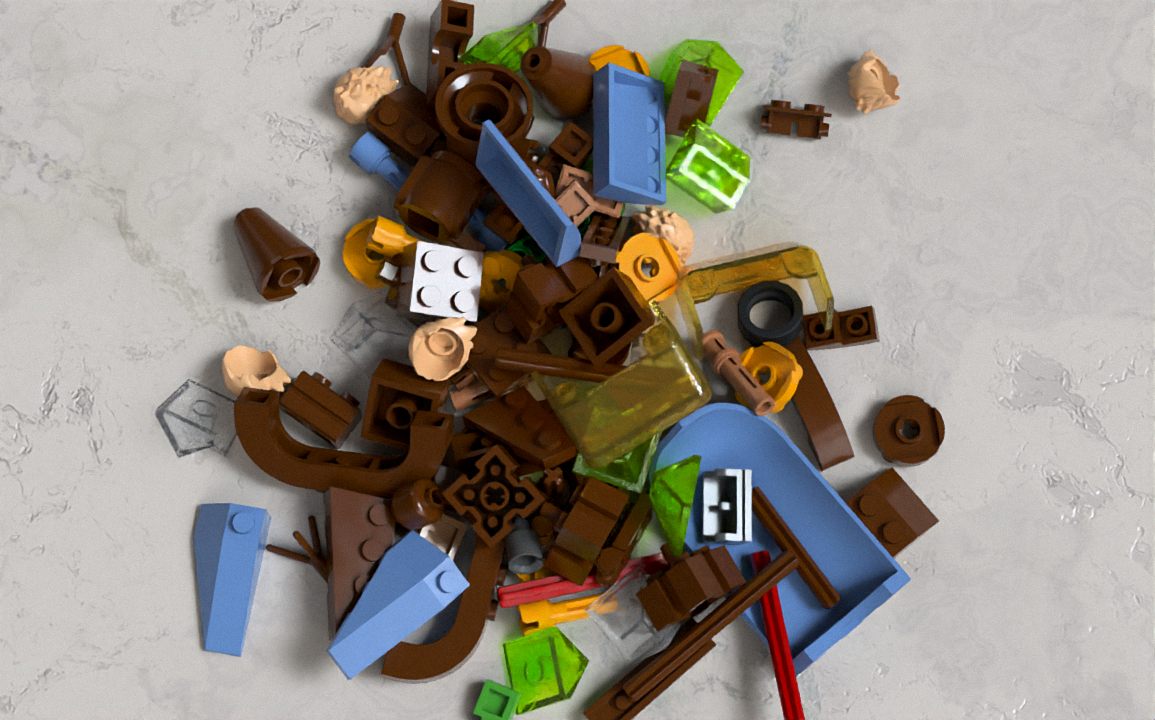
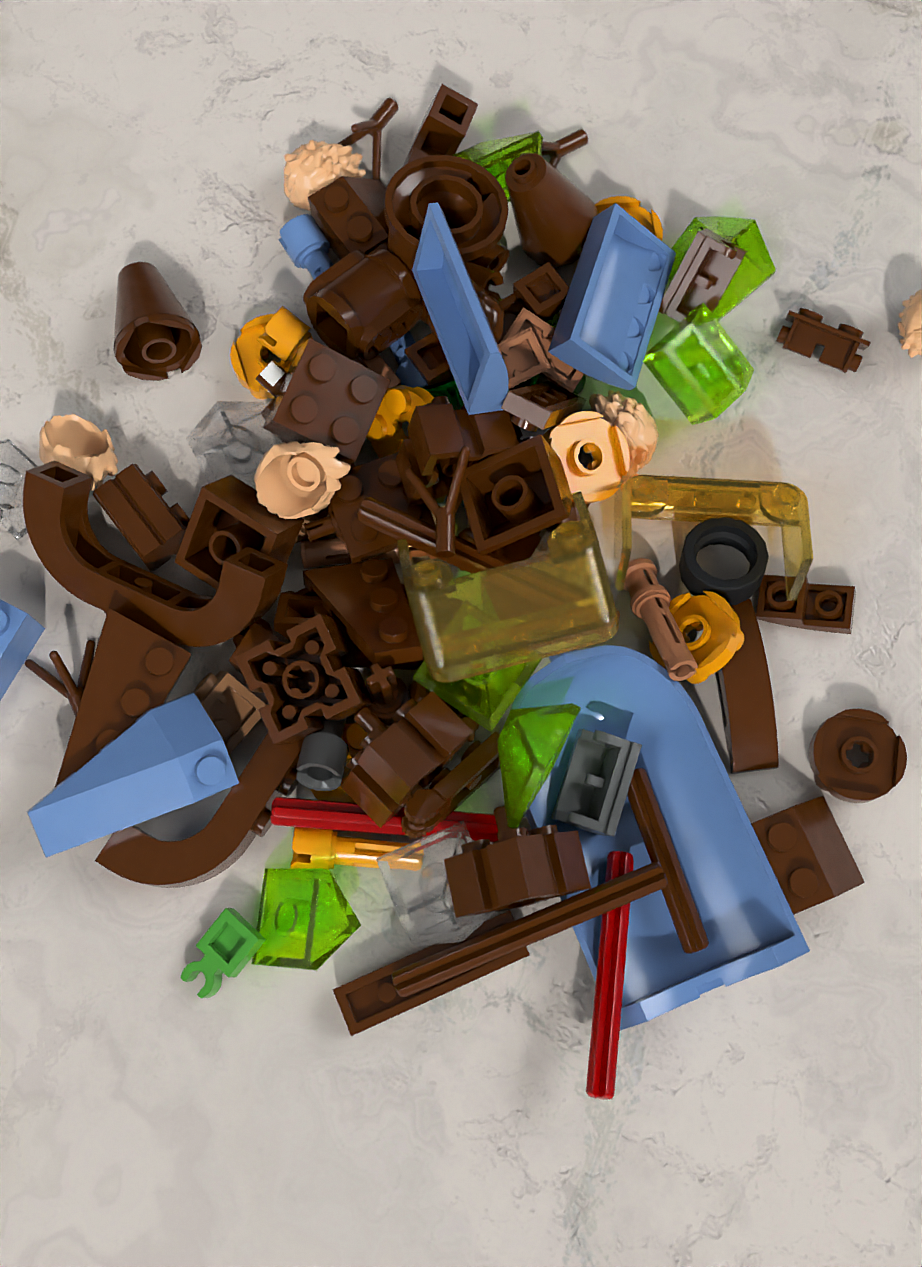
camera: 20 degrees right, 0 degrees up
reddish brown head [391,478,445,530] -> none
none -> reddish brown plant [405,445,471,558]

